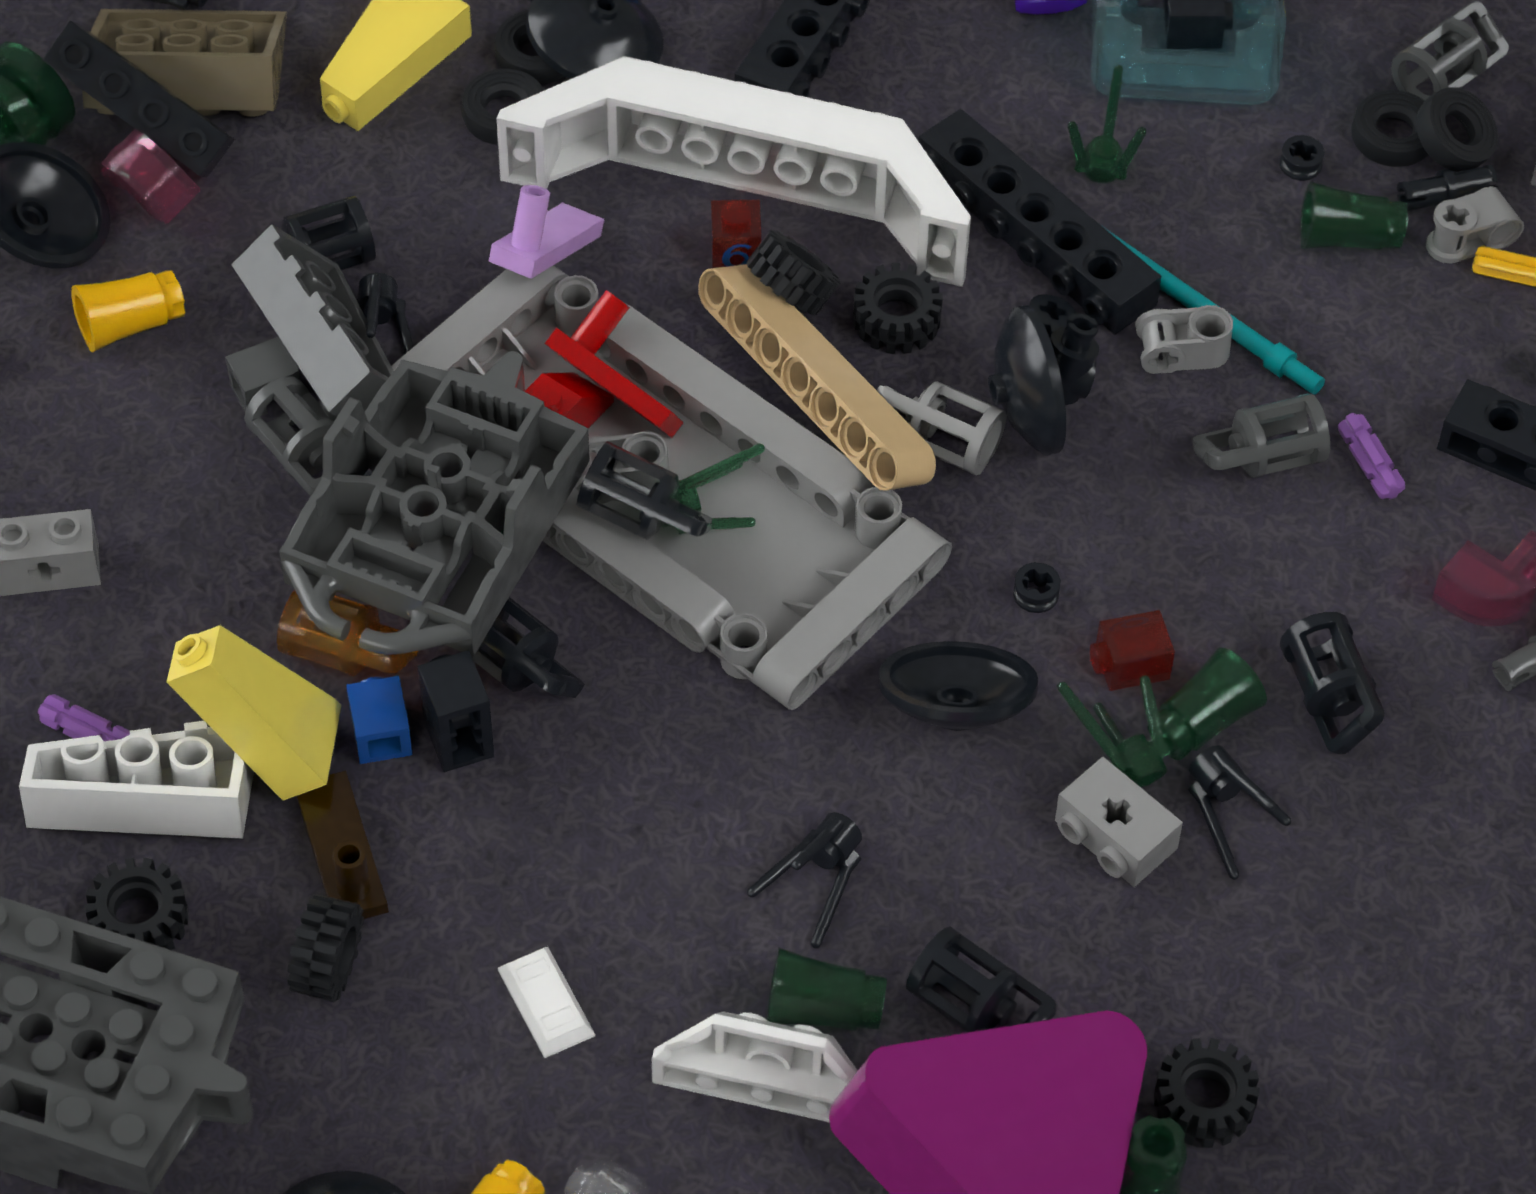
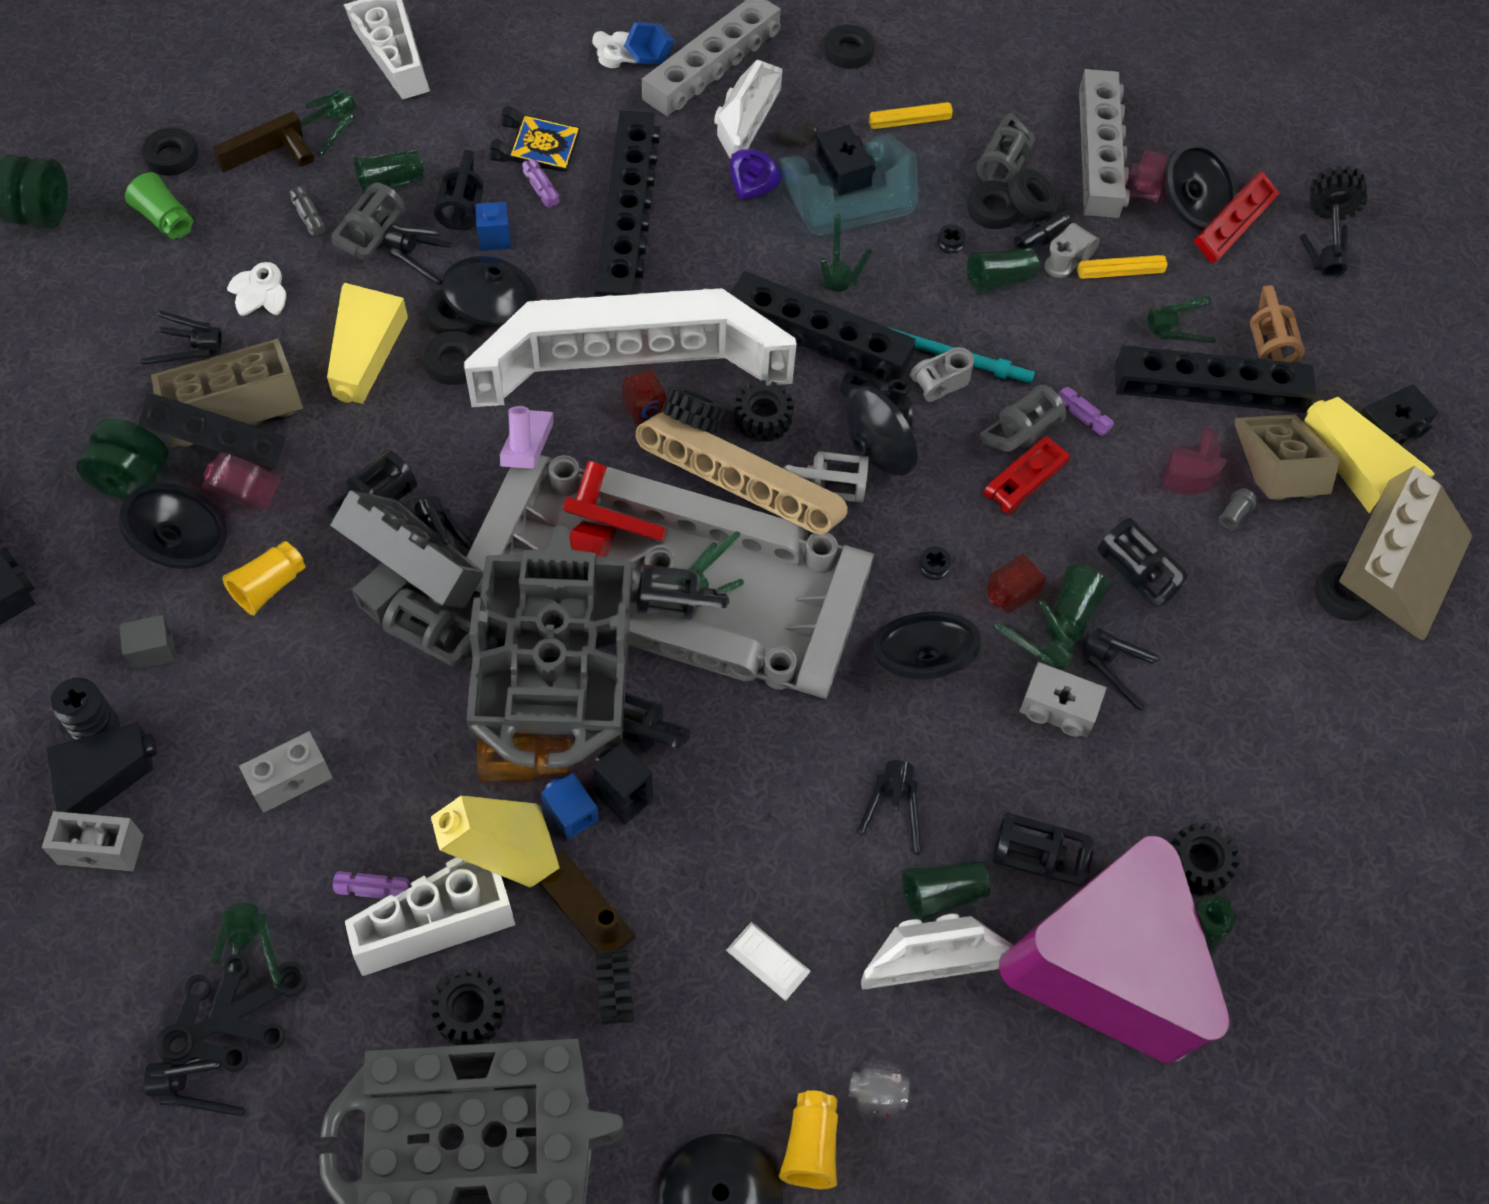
camera: 25 degrees left, 5 degrees up
none -> red plate [983,436,1071,515]

